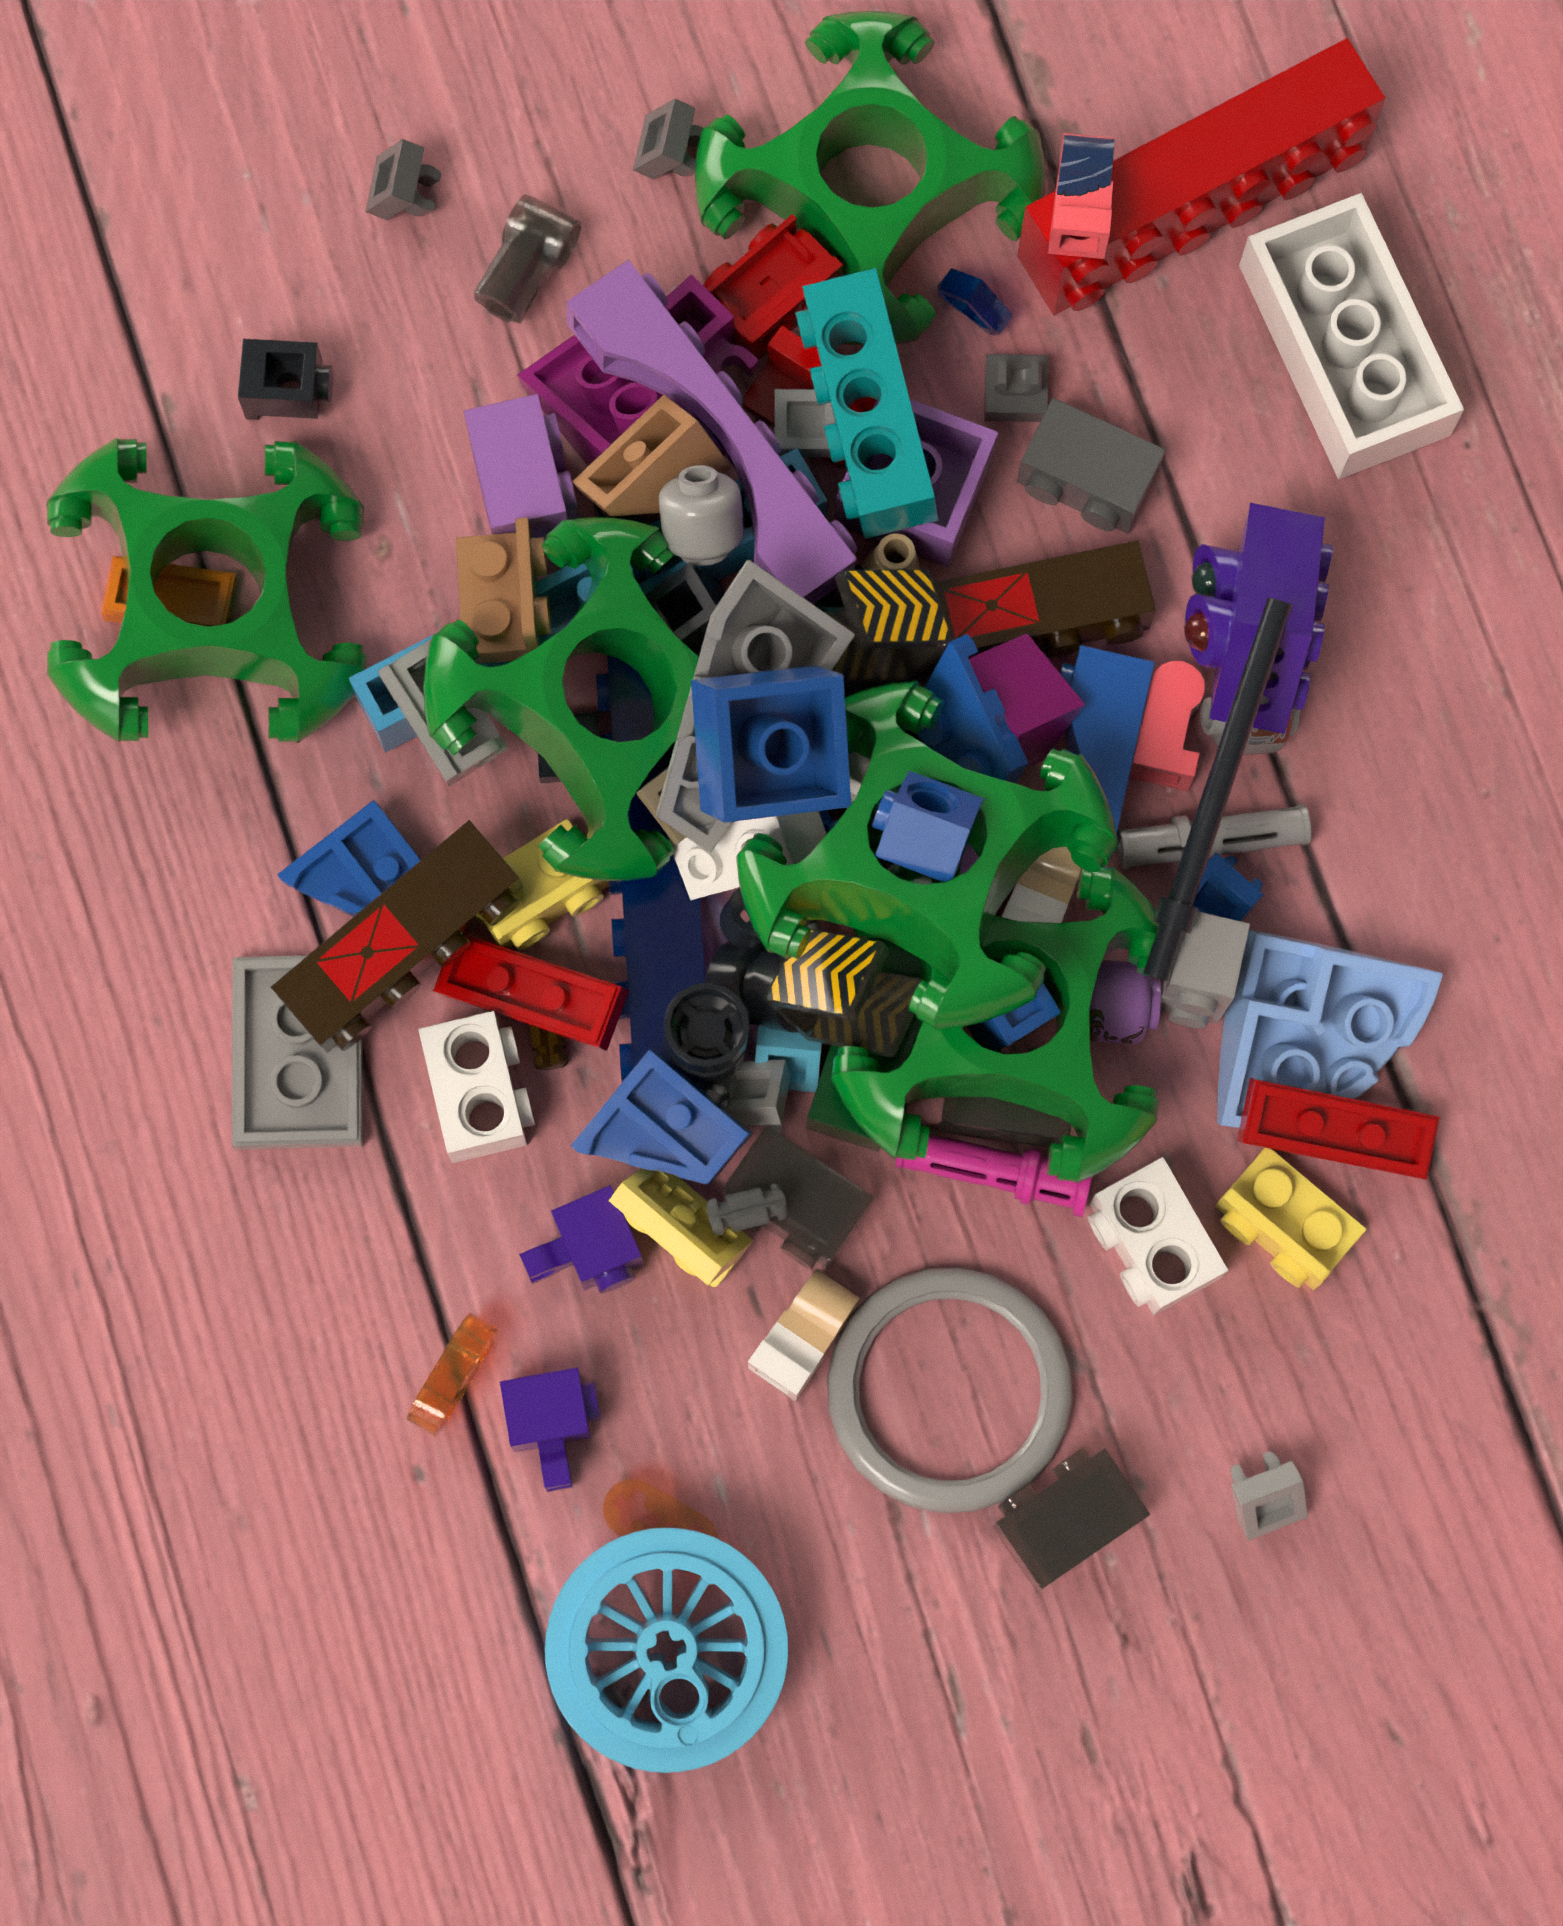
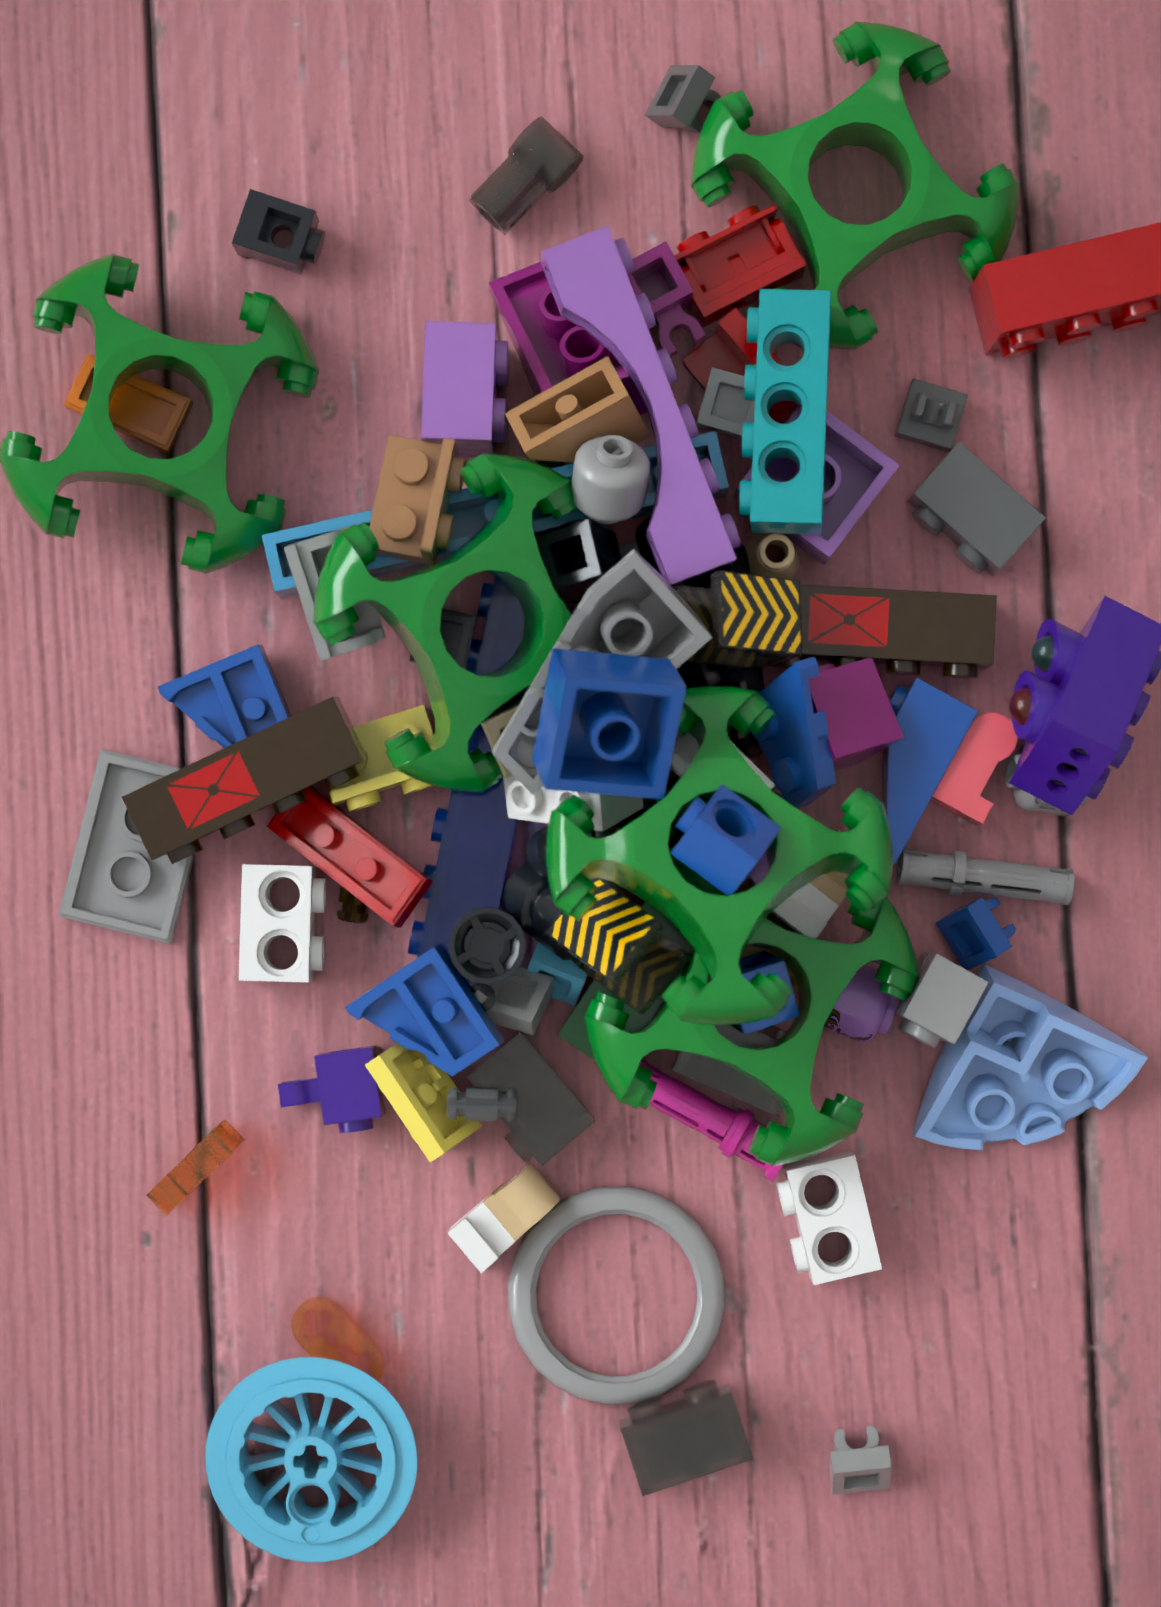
camera: 15 degrees right, 10 degrees up
dark grey tile [365,139,441,220] -> none
dark purple brick [500,1367,601,1492] -> none
clear blue tile [937,268,1013,336] -> none
leg [1048,133,1115,259] -> none
black bar [1143,597,1293,981] -> none
light yellow bracket [1215,1148,1366,1290] -> none
red tile [1237,1078,1440,1180] -> none

